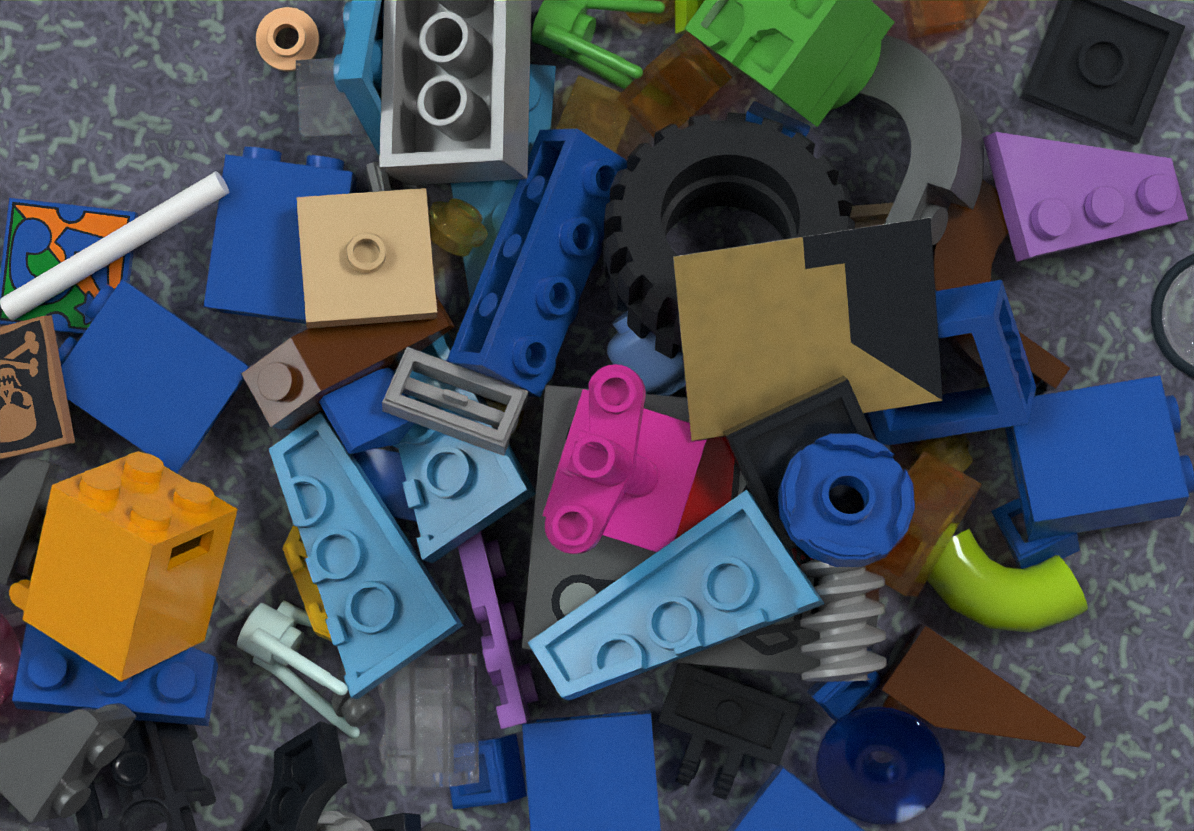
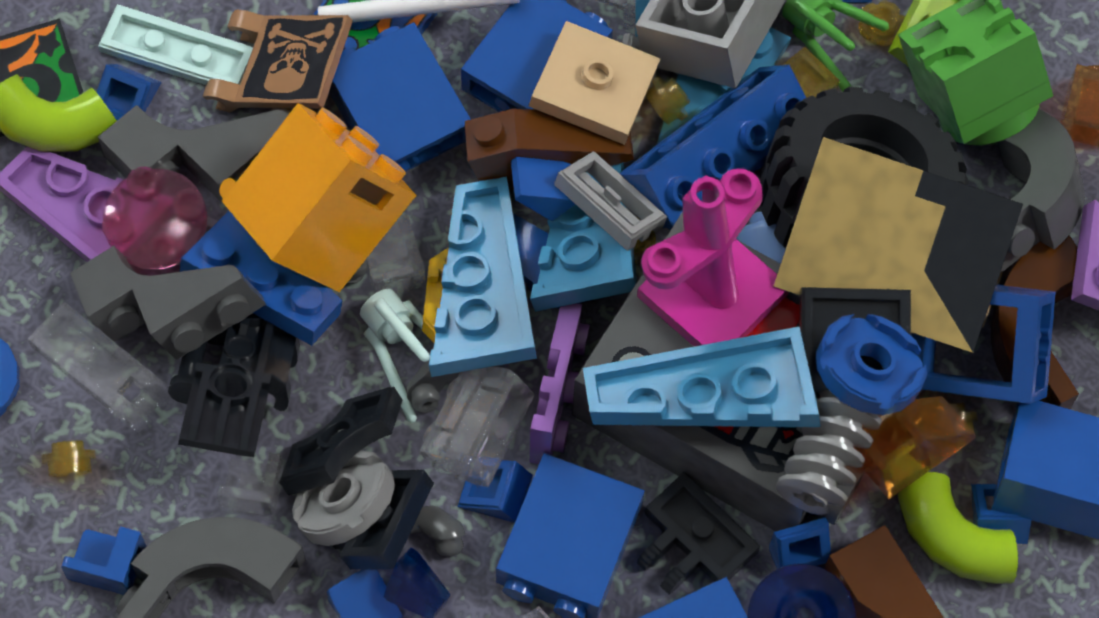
camera: 20 degrees right, 20 degrees down
clear orange panel [617,32,733,138] -> none

